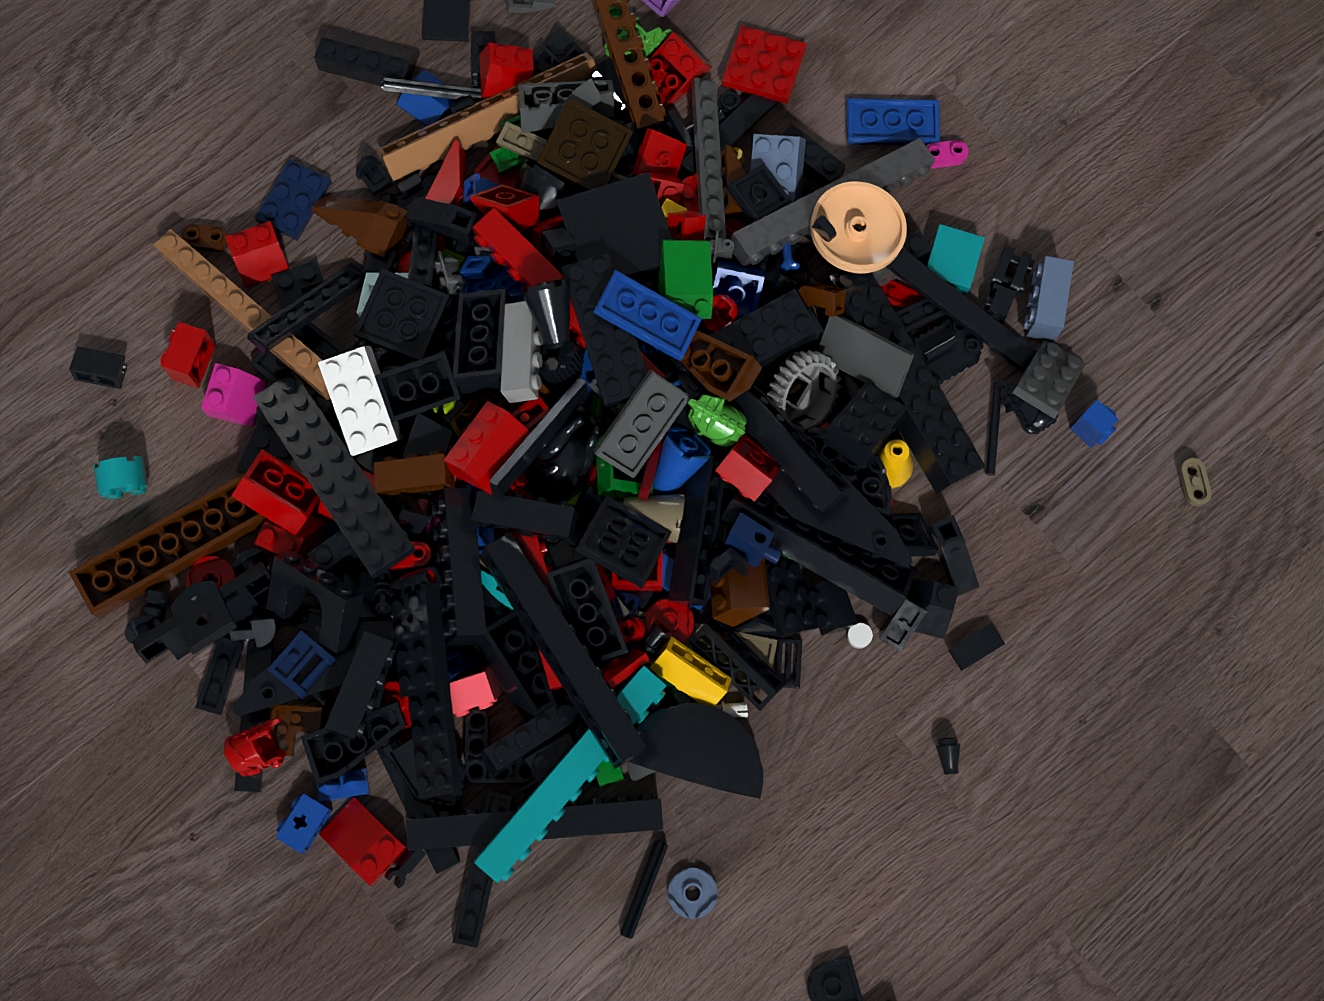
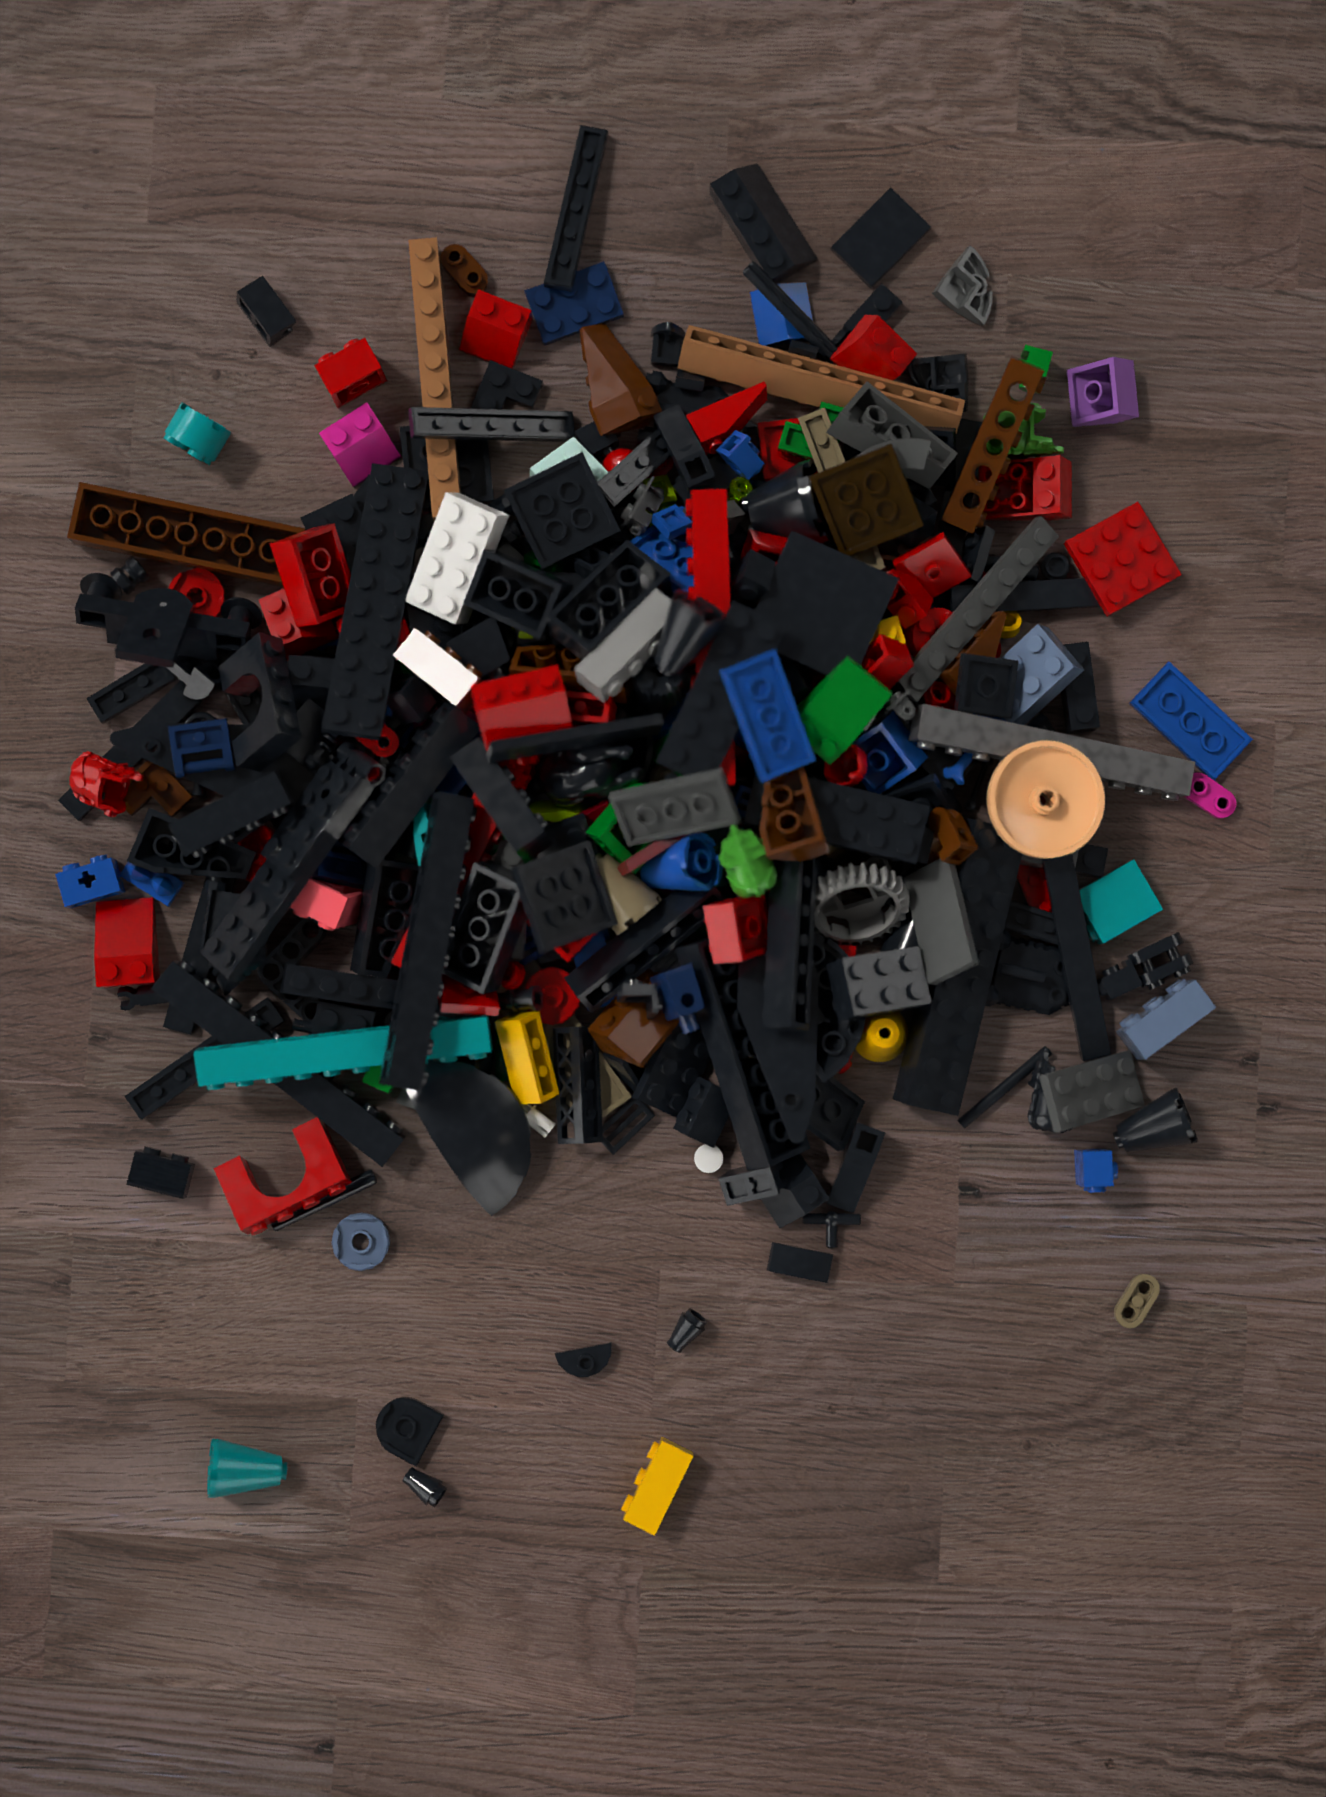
camera: 50 degrees right, 10 degrees up
red slope [471,184,539,230] -> none
black tile [812,215,837,242] -> none
none -> black brick [126,1146,195,1199]
none -> red arch [213,1117,352,1235]
none -> black tile [543,125,609,292]
none -> black plate [555,1342,612,1377]
none -> yellow brick [621,1437,693,1536]
none -> black piece [803,1211,861,1248]
none -> black cone [1113,1087,1198,1152]

